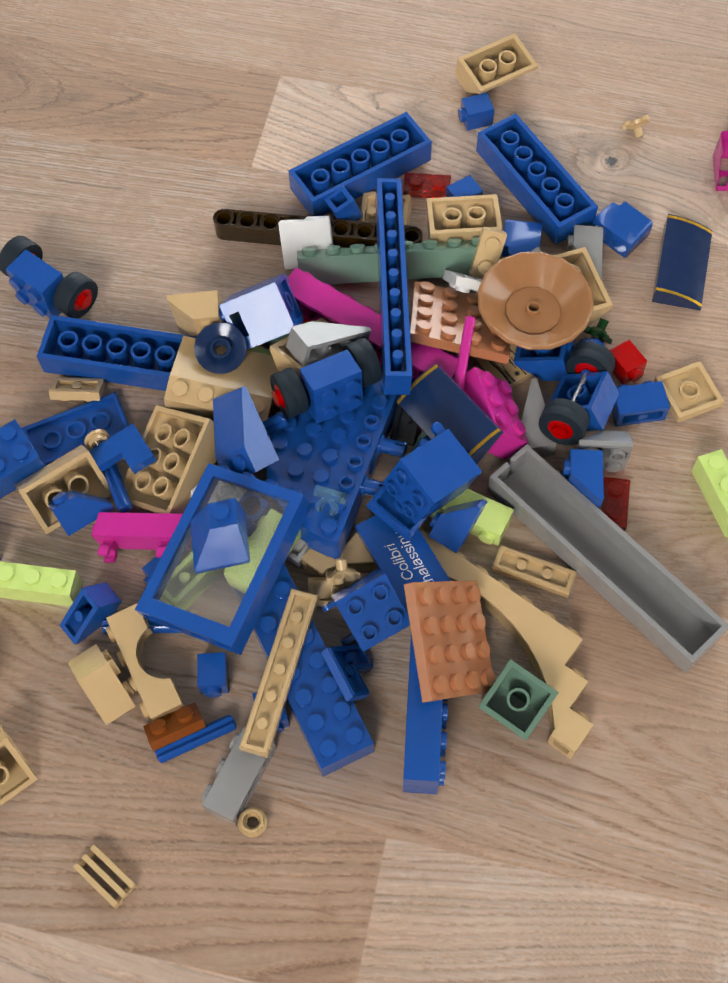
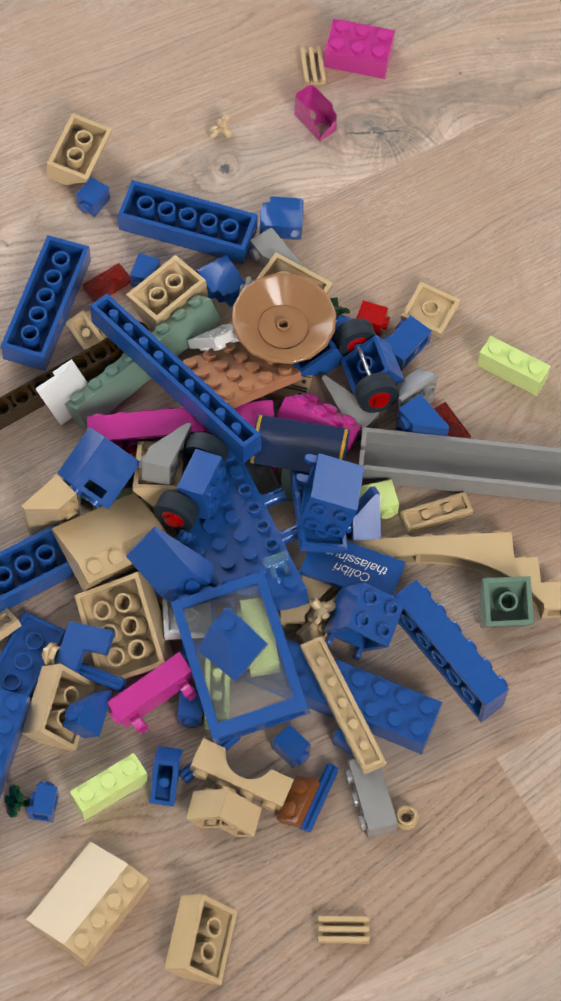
camera: 45 degrees left, 0 degrees up
dark blue dish [194,322,247,374] -> none
blue tile [321,644,373,702] -> none
blue brick [324,186,363,221] -> none
nougat plate [403,580,495,703] -> none
dark pink bar [454,316,476,389] -> none
tan plate [469,227,507,278] -> none
dark blue slope [652,214,712,311] -> none

